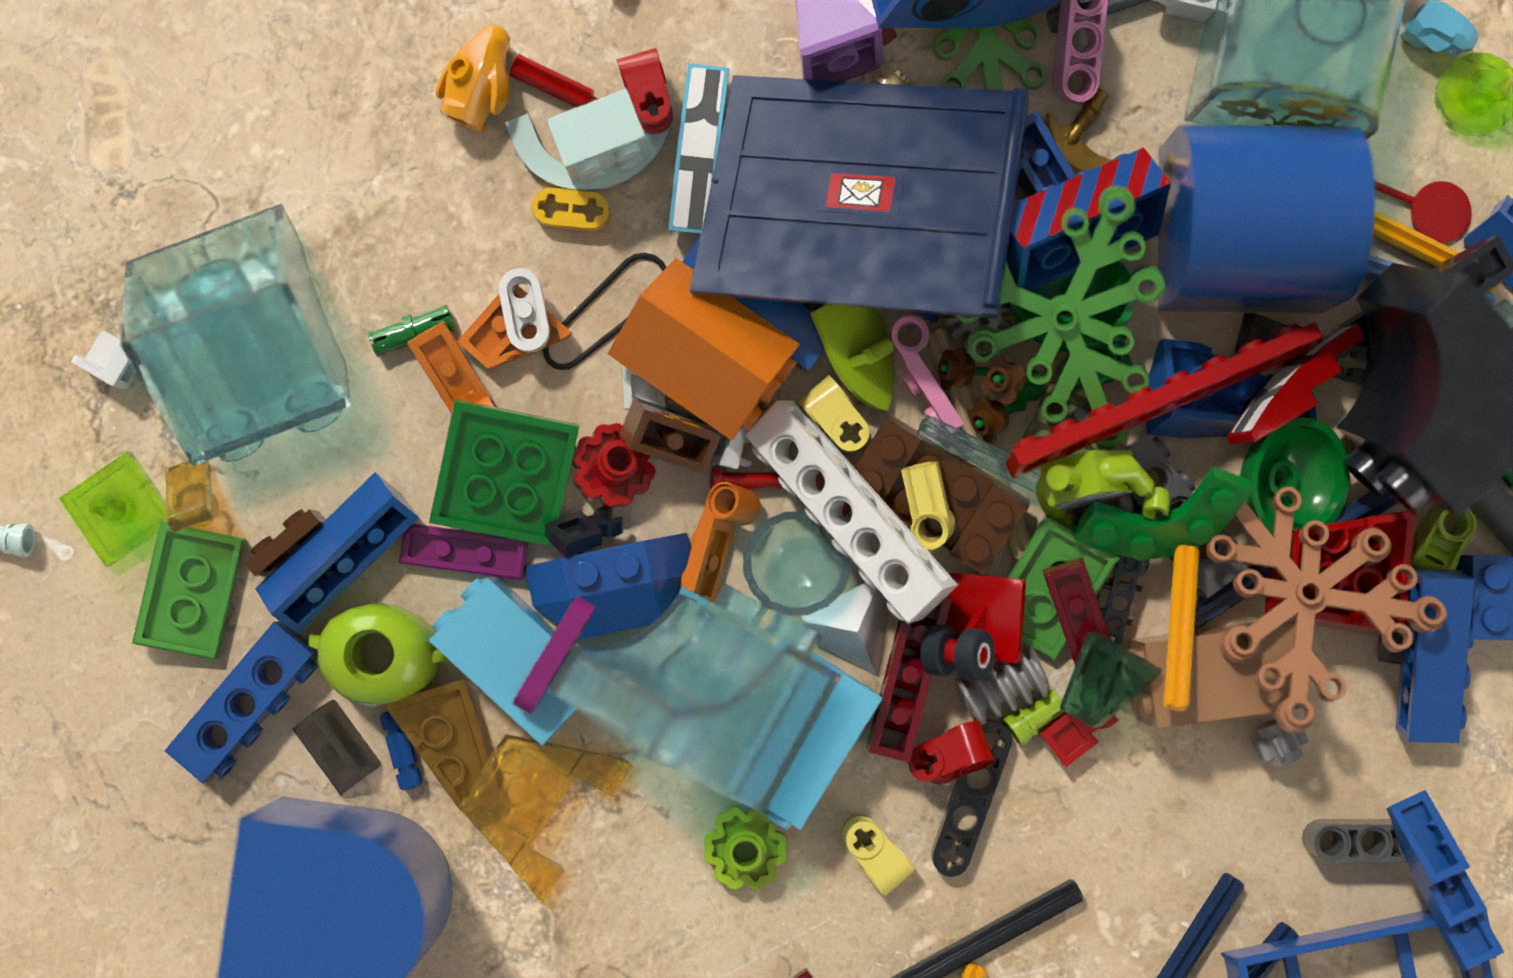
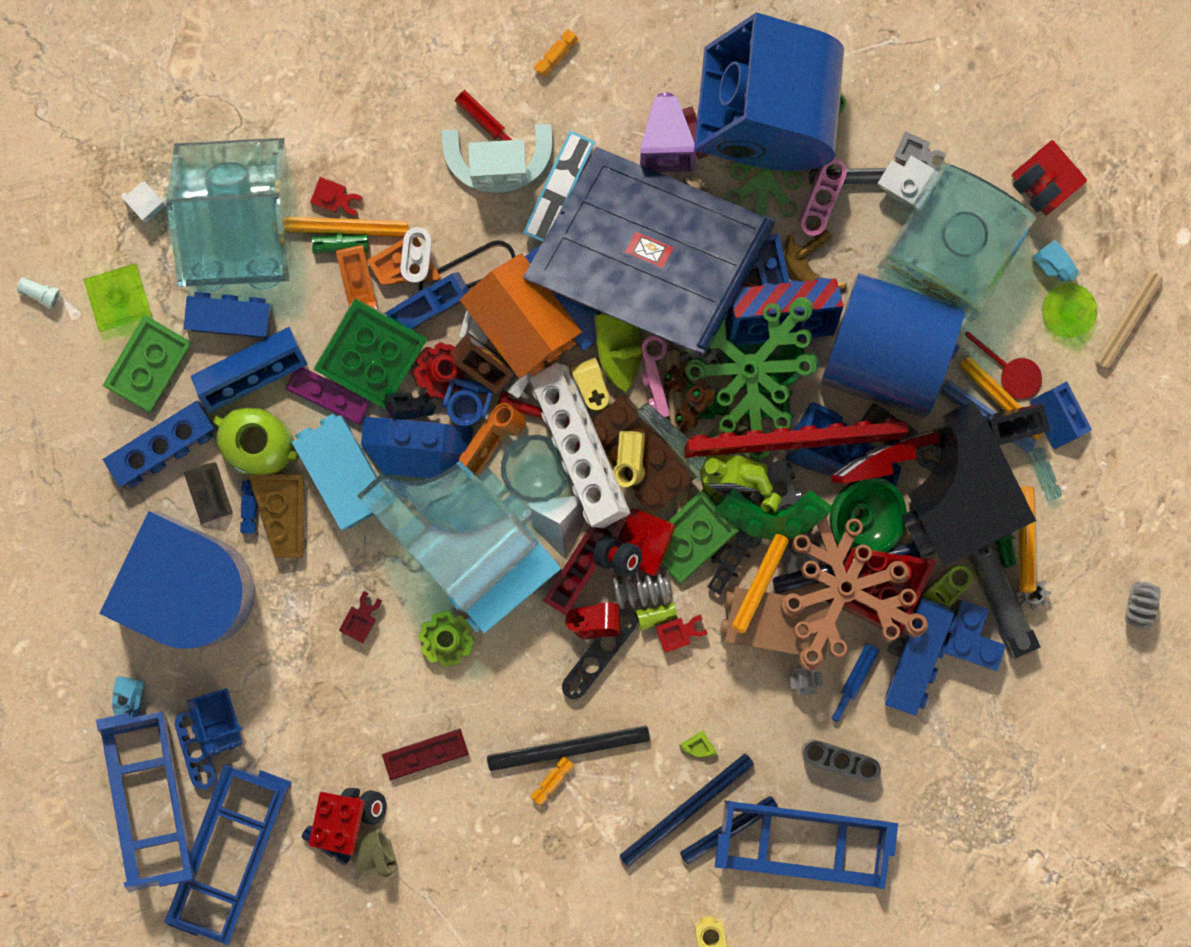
camera: 20 degrees right, 0 degrees up
clear yellow tile [165,455,219,533] -> none
reddish brown plate [244,509,326,576] -> none
light orange animal [436,24,511,132] -> none
clear yellow wing [459,734,633,902] -> none
magenta beam [512,596,596,715] -> none
yellow beam [532,188,611,232] -> none
red piece [616,48,673,134] -> none
light yellow piece [842,815,916,897] -> none
dark red tile [1042,557,1122,687] -> none
clear green wing [1059,632,1162,728] -> none
blue slope [1386,790,1504,972] -> none
none -> blue brick [183,292,272,338]
none -> light orange axle [272,216,409,237]
none -> red plate [310,177,363,217]
none -> dark red plate [339,591,383,644]
none -> blue slope [384,272,469,329]
none -> blue piece [442,378,492,427]
none -> lime tile [679,730,717,758]
none -> blue axle [832,643,880,722]

